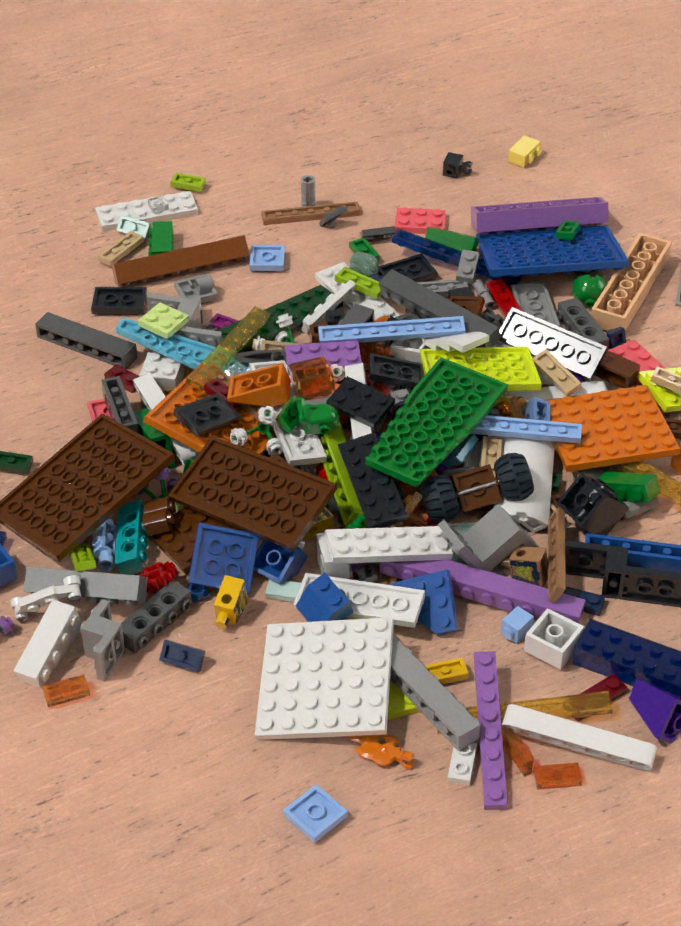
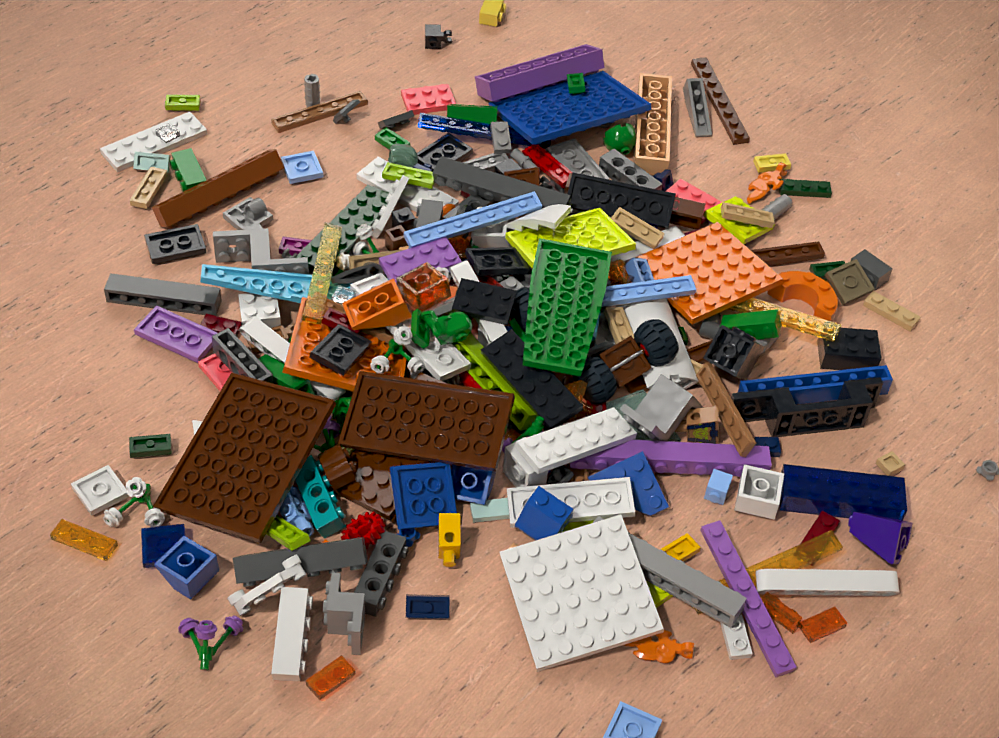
camera: 25 degrees left, 5 degrees up
yellowish green plate [138,302,189,339] -> none
none -> medium lavender plate [134,305,217,363]

